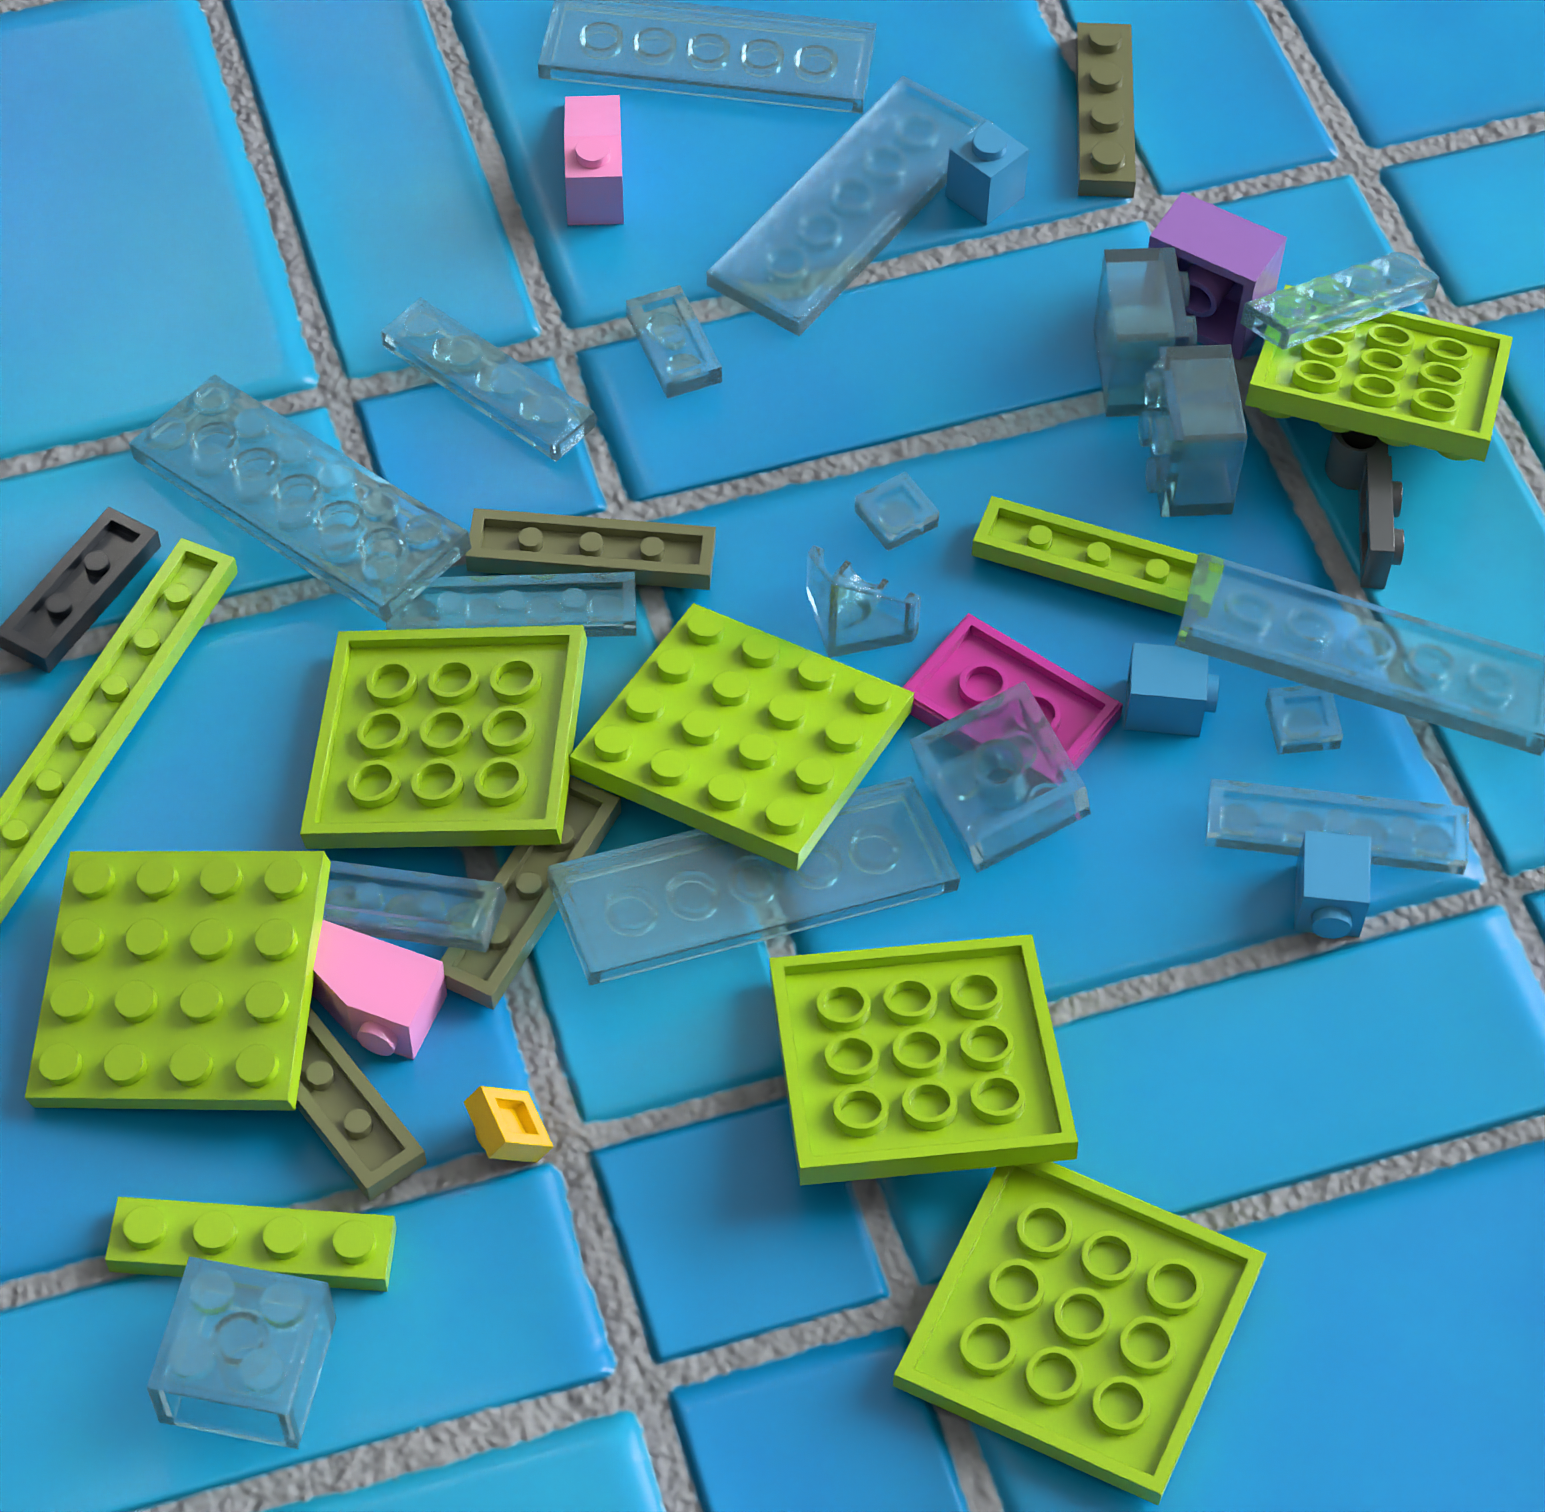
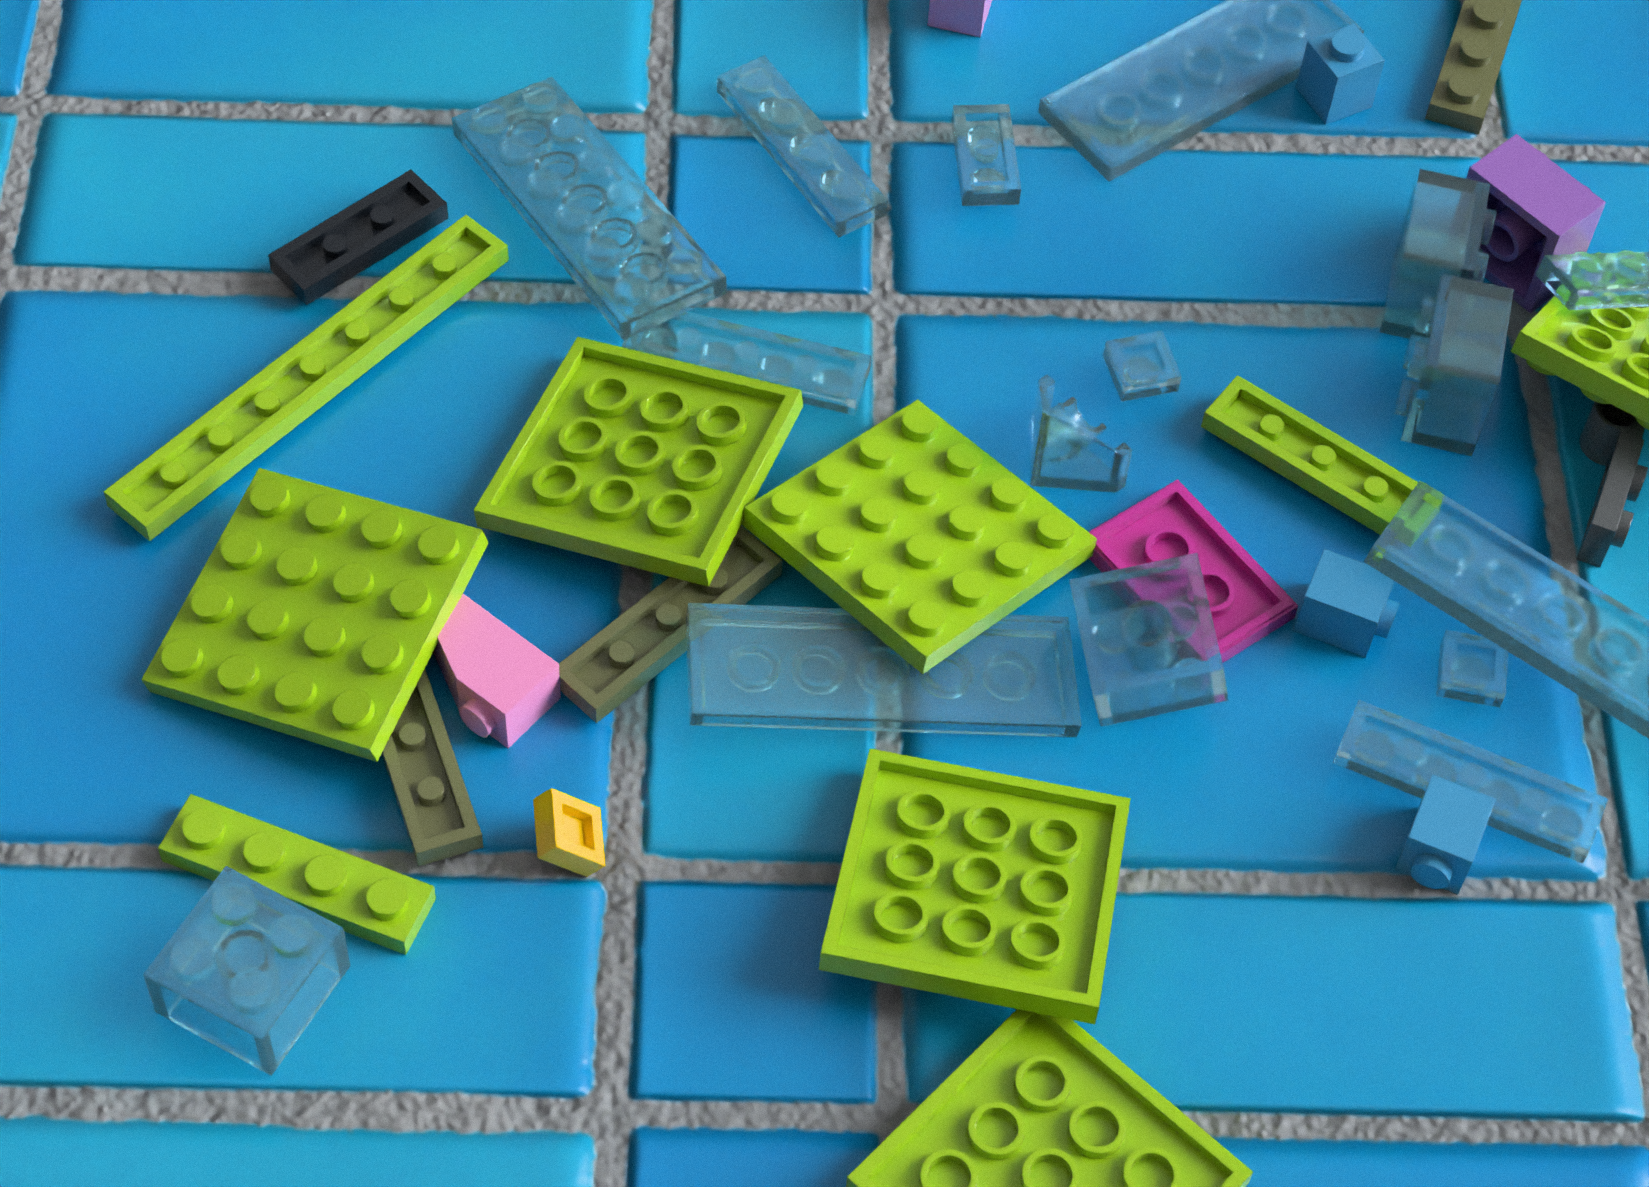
camera: 15 degrees right, 0 degrees up
clear light blue plate [323,860,507,952] -> none
olive plate [465,508,716,590] -> none

